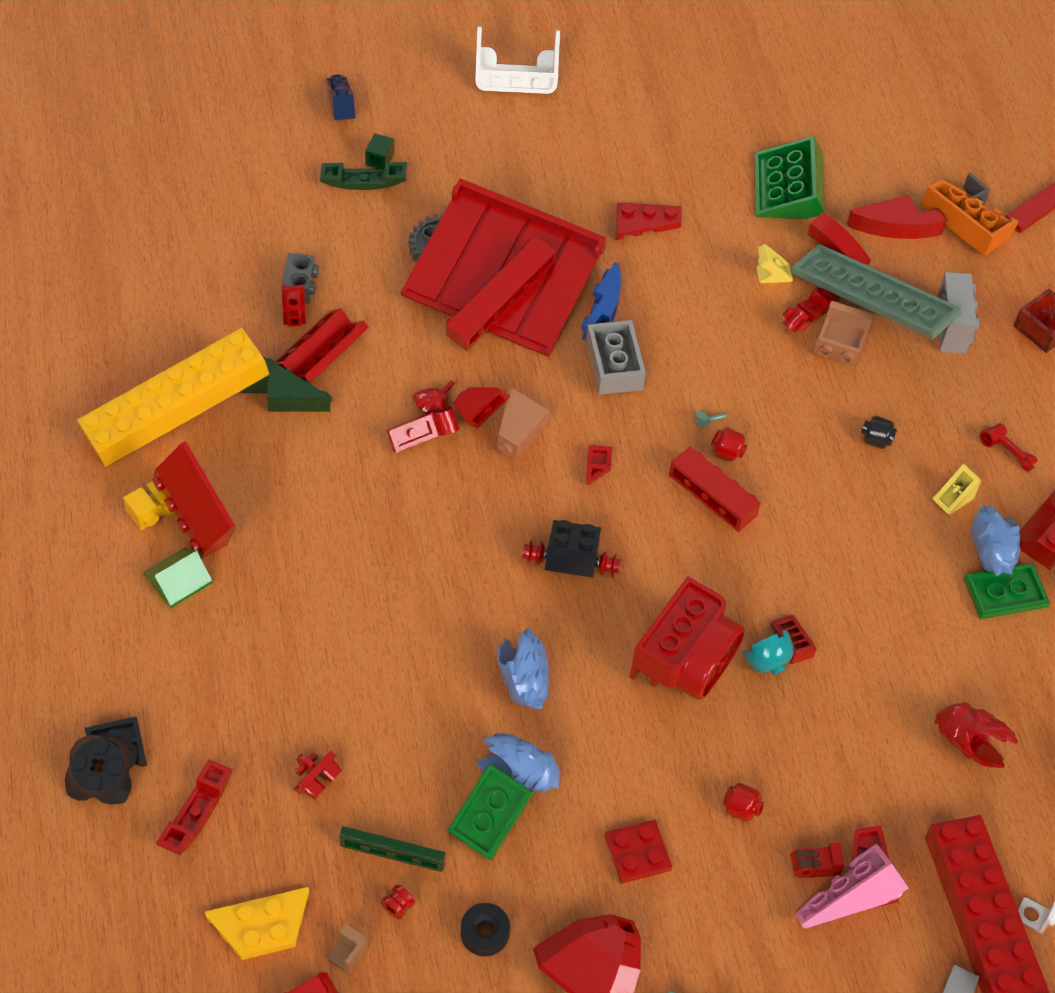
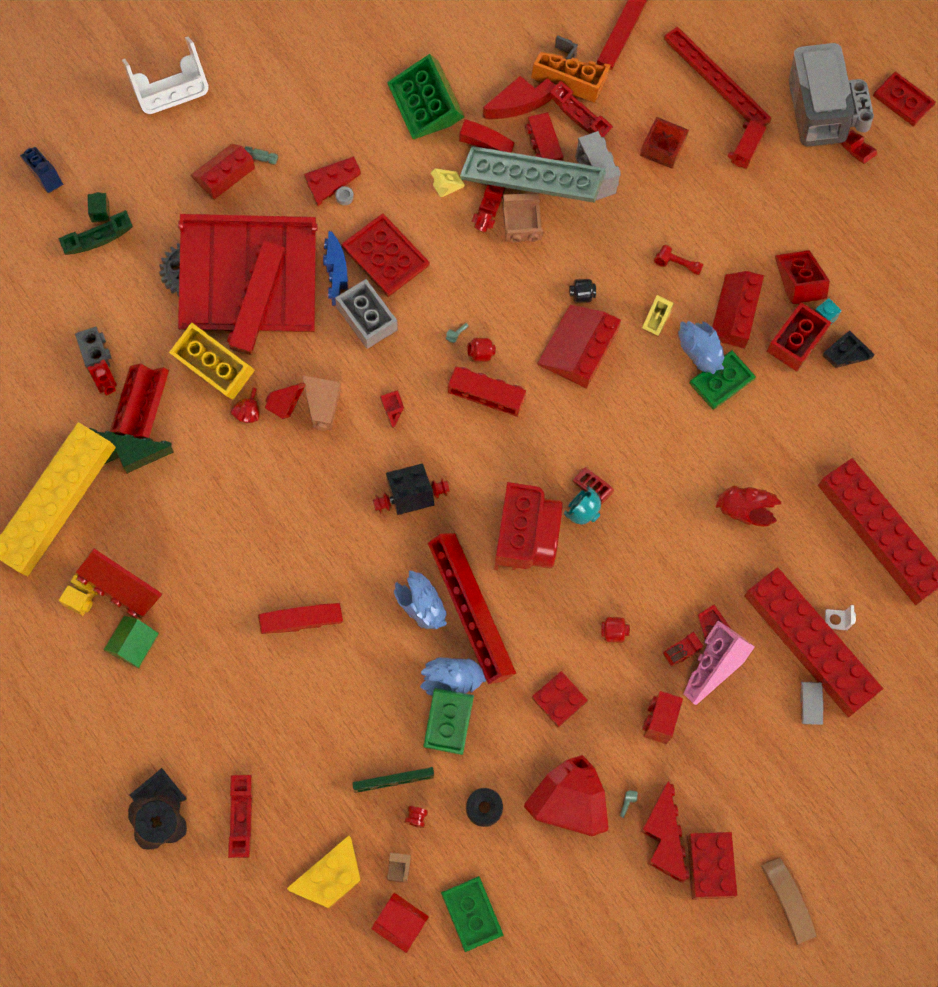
camera: 25 degrees left, 15 degrees up
red hips [294,751,342,799] -> none
plate [386,406,459,453] -> none
none -> yellow brick [169,322,255,400]
none -> red slope [191,144,255,200]
none -> sand green axle [244,146,278,164]
none -> red slope [258,603,343,634]
none -> light grey tile [336,187,354,205]
none -> red plate [341,213,430,297]
none -> red brick [428,533,517,684]
none -> red brick [525,112,564,161]
none -> red slope [537,304,621,389]
none -> red slope [549,80,613,137]
none -> red brick [642,691,683,744]

